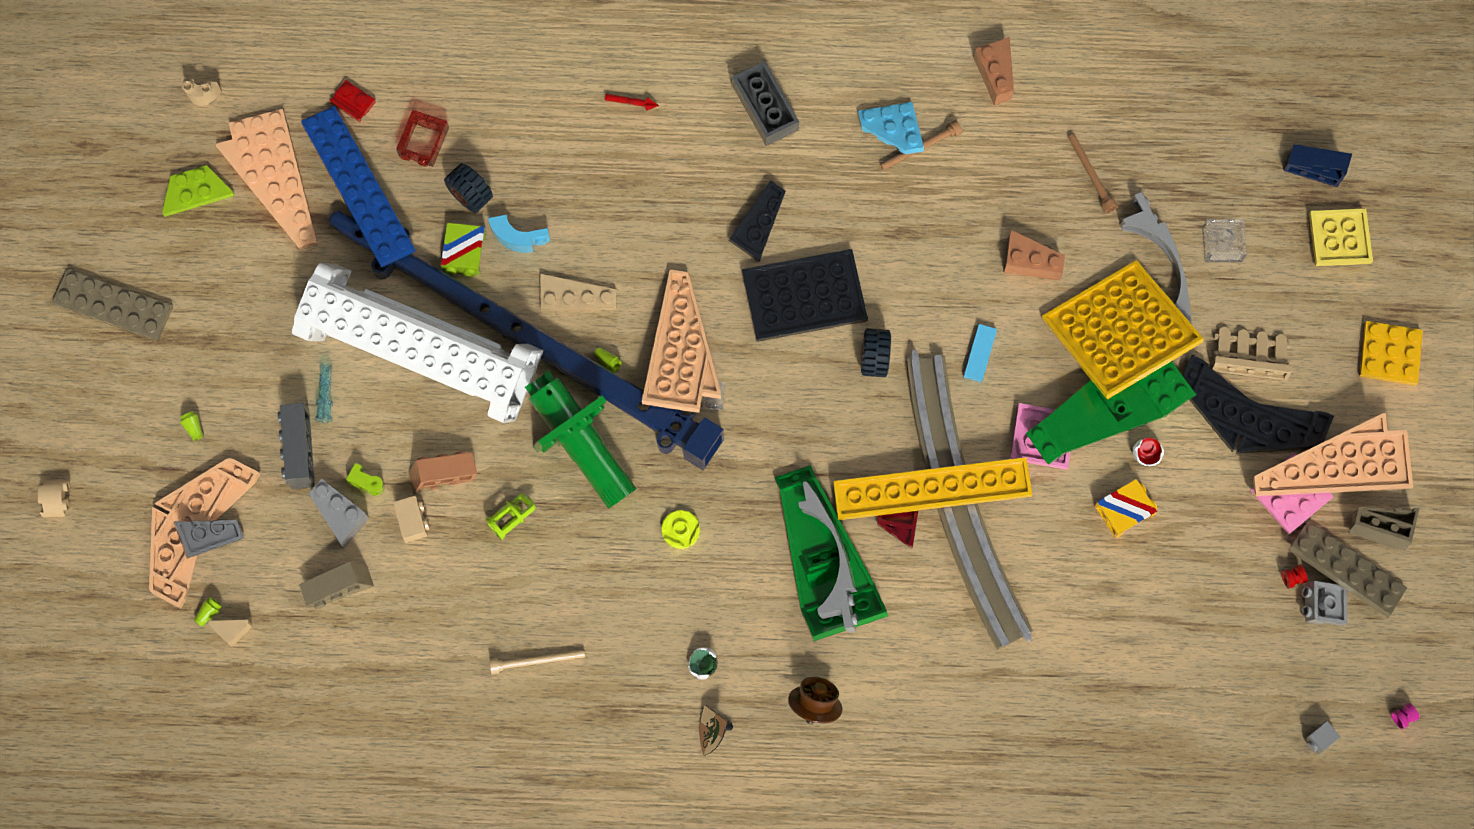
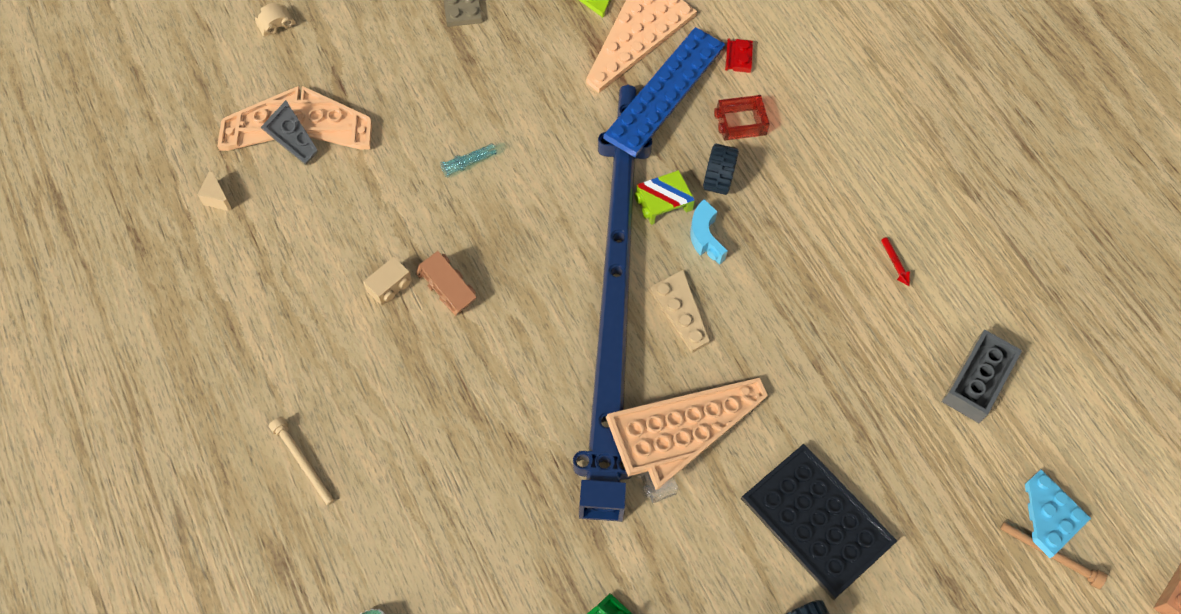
camera: 60 degrees right, 10 degrees down
lime cone [180,411,204,441] -> none
lime cone [194,597,222,627] -> none
dark grey brick [277,403,315,489] -> none
white brick [292,263,544,423] -> none
dark tan wedge [299,561,374,609] -> none
light grey wedge [309,479,369,548] -> none
lime leg [346,463,384,496] -> none
lime piece [485,493,536,540] -> none
green piece [525,370,637,509] -> none
lime cone [594,347,622,373] -> none
neon yellow tile [661,510,700,549] -> none
black wing [728,181,786,262] -> none

